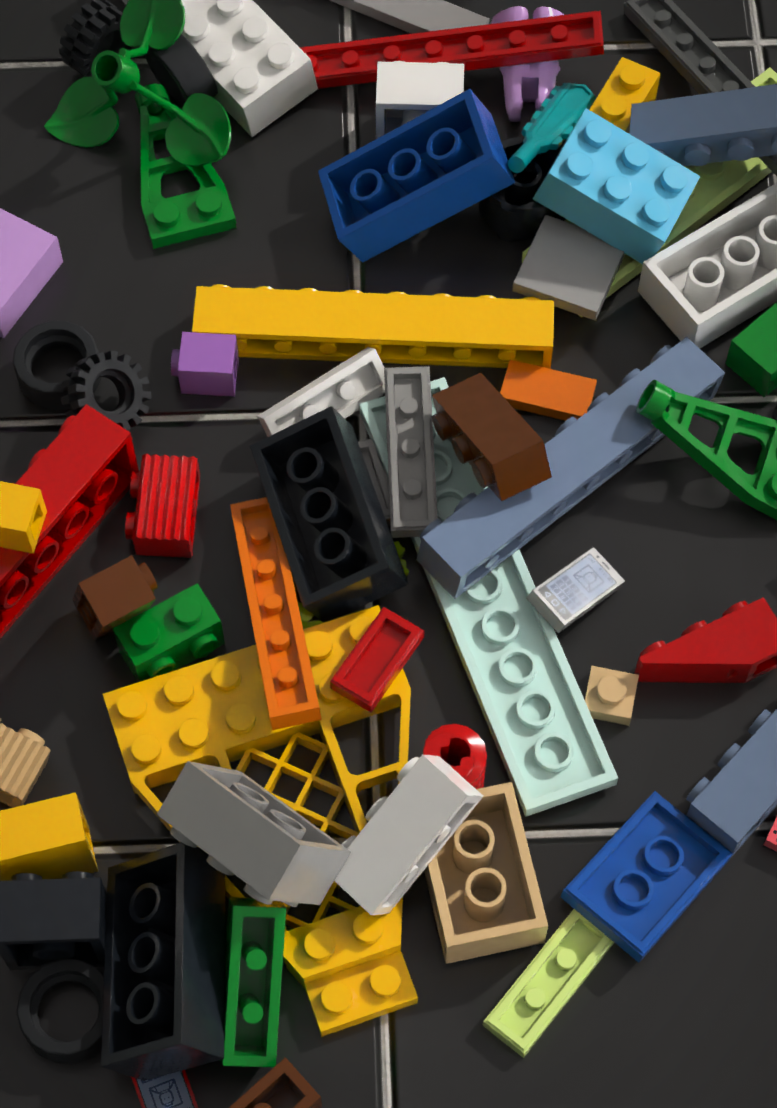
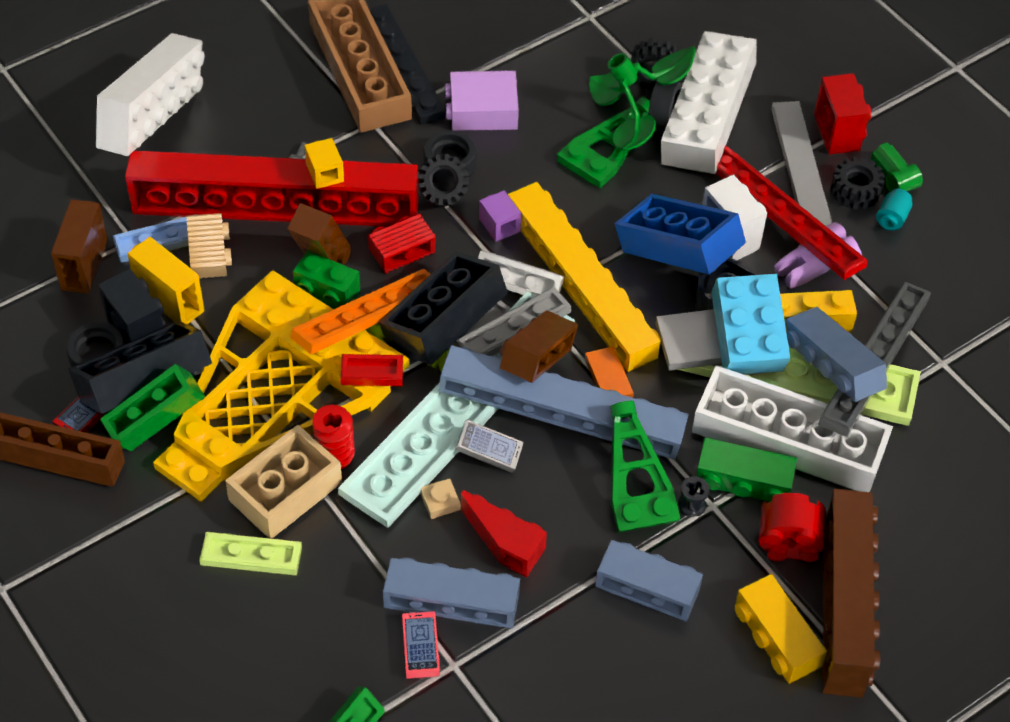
camera: 55 degrees right, 10 degrees down
light grey brick [157,761,351,907] -> none
white brick [334,754,483,915] -> none
teal sword [508,83,597,173] -> none
blue tile [560,791,733,963] -> none

